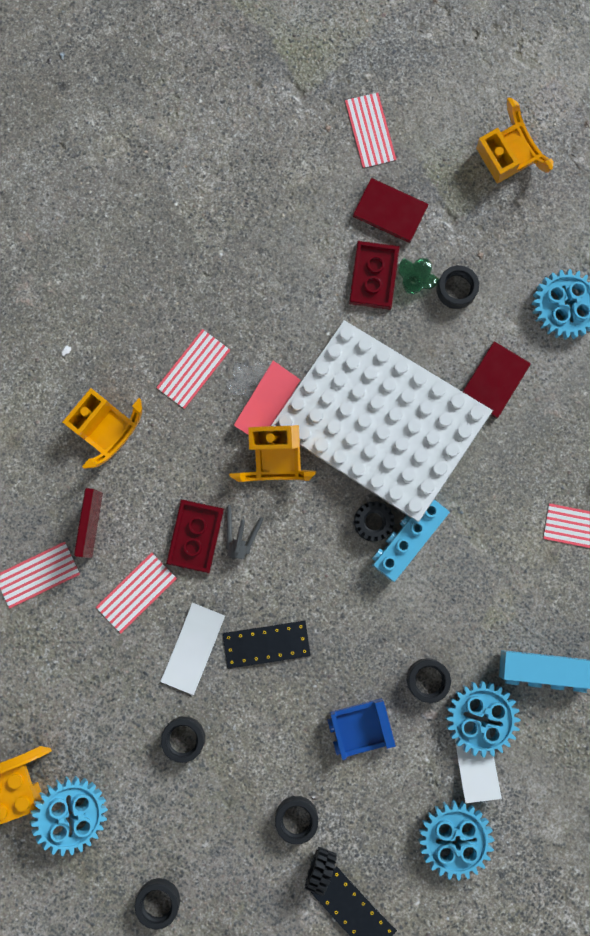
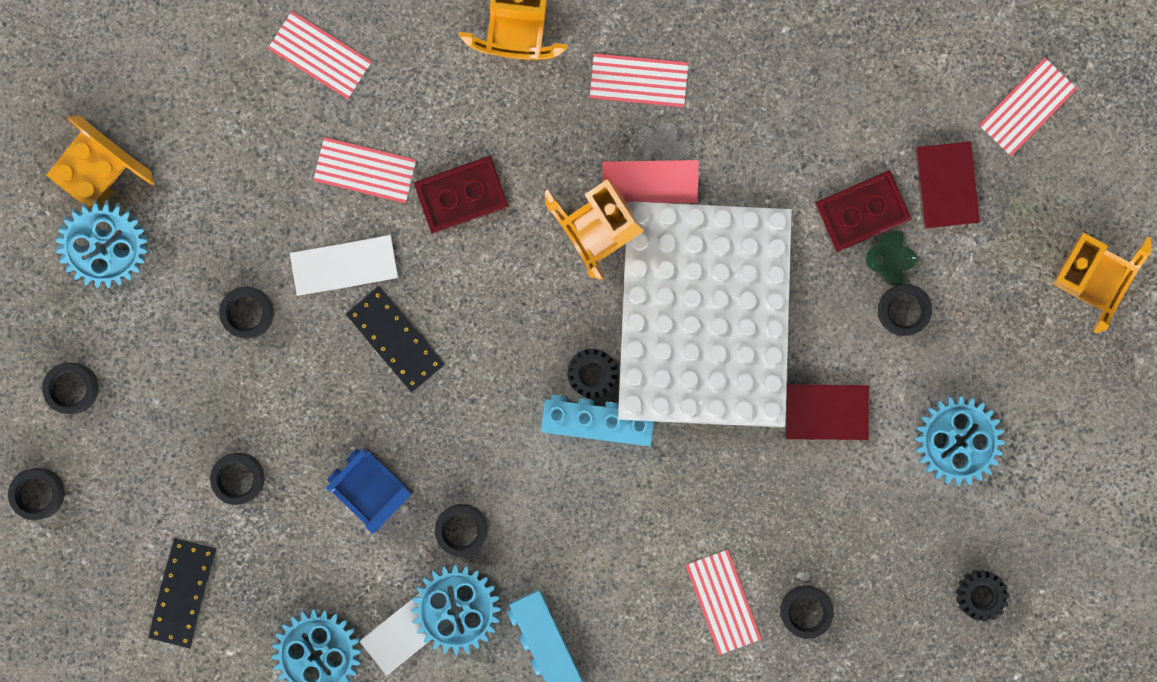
camera: 65 degrees right, 5 degrees up
dark red tile [74,488,103,558] -> none
dark grey plant [225,505,263,559] -> none
black tyre [305,847,337,896] -> none

